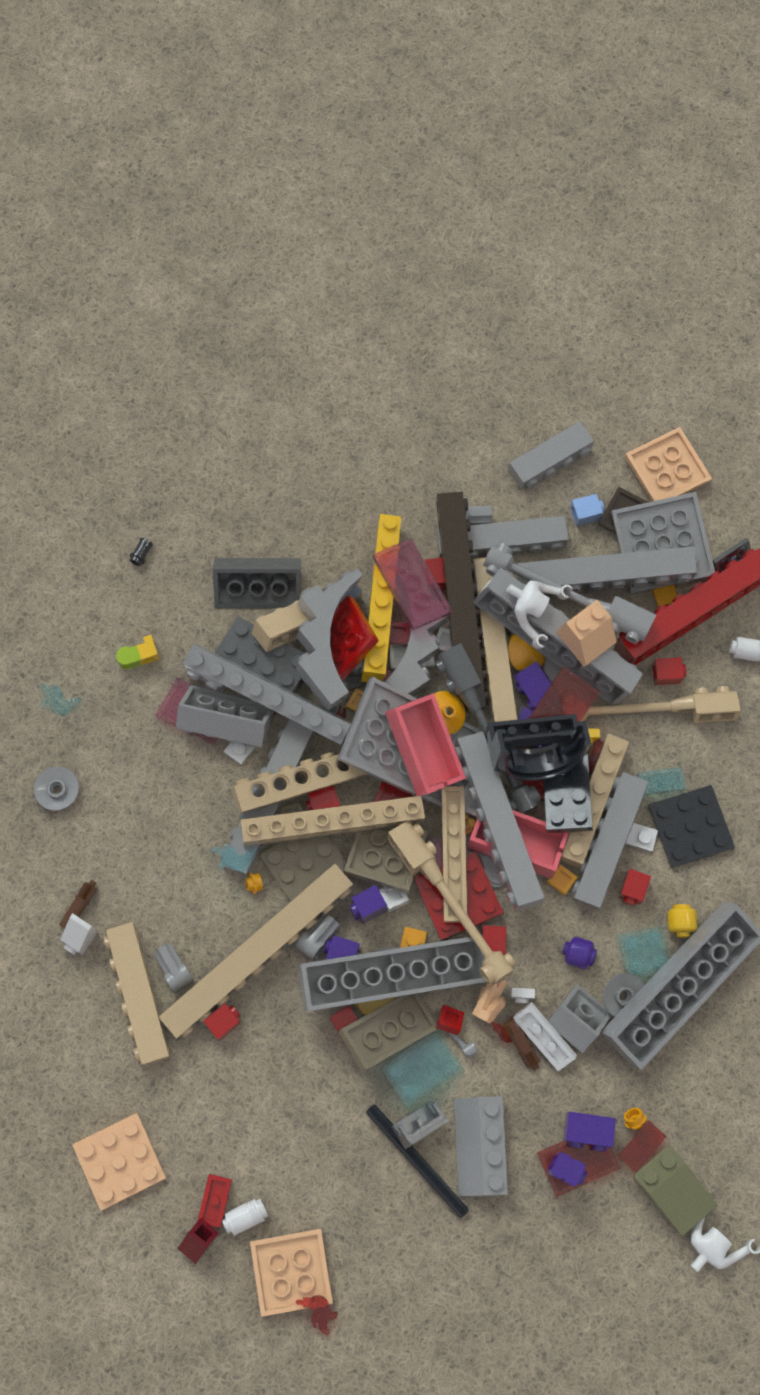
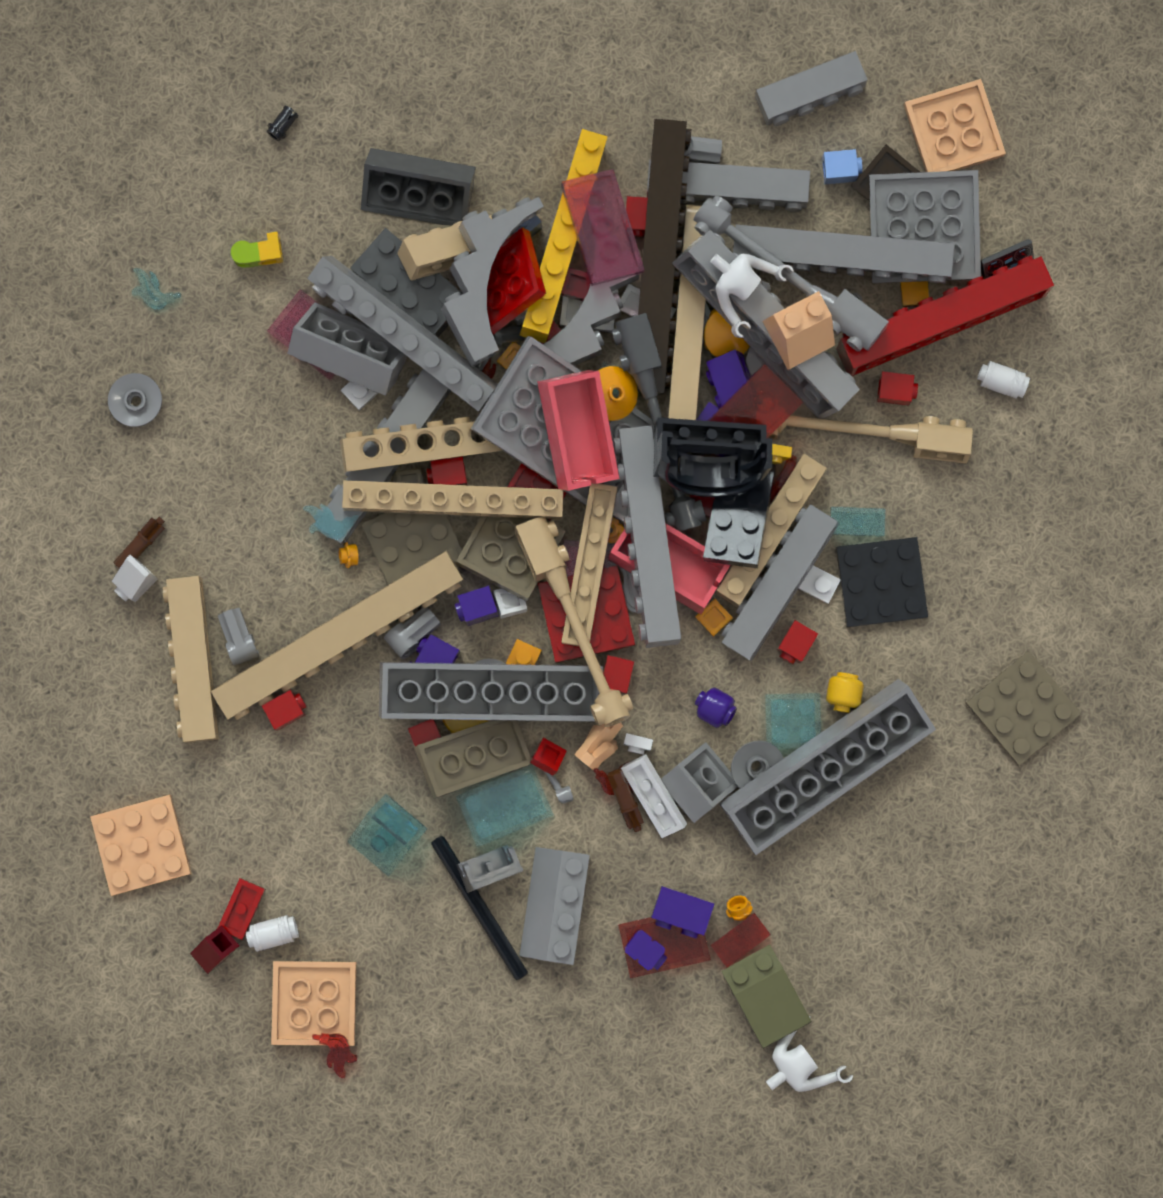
camera: 15 degrees right, 10 degrees up
none -> clear light blue slope [347,794,427,876]

